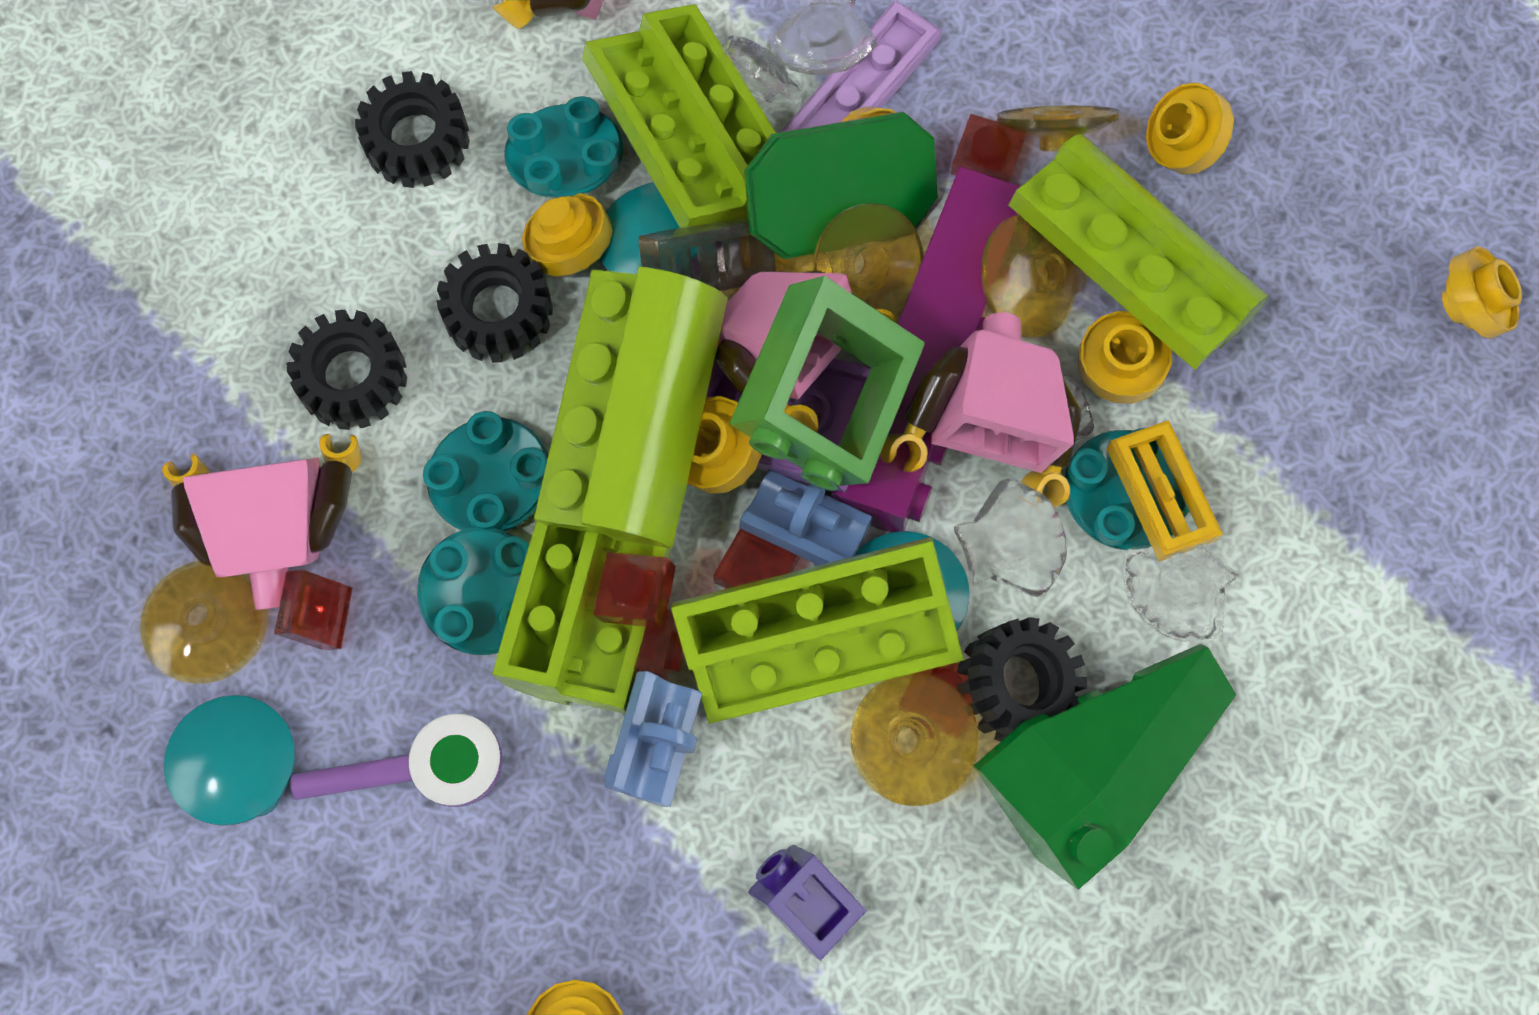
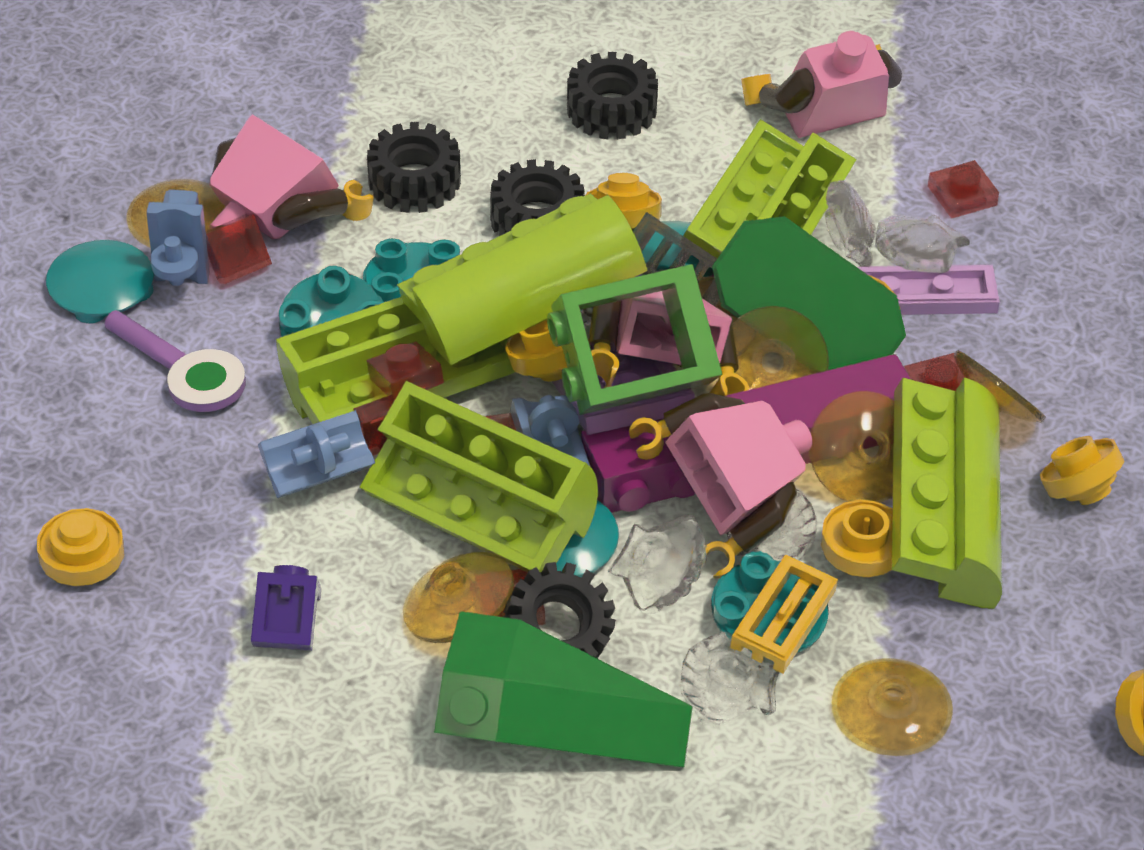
camera: 45 degrees right, 25 degrees down
teal dish [504,96,623,198] -> none
none -> medium blue hips [146,190,210,286]
none -> clear yellow dish [832,658,953,756]

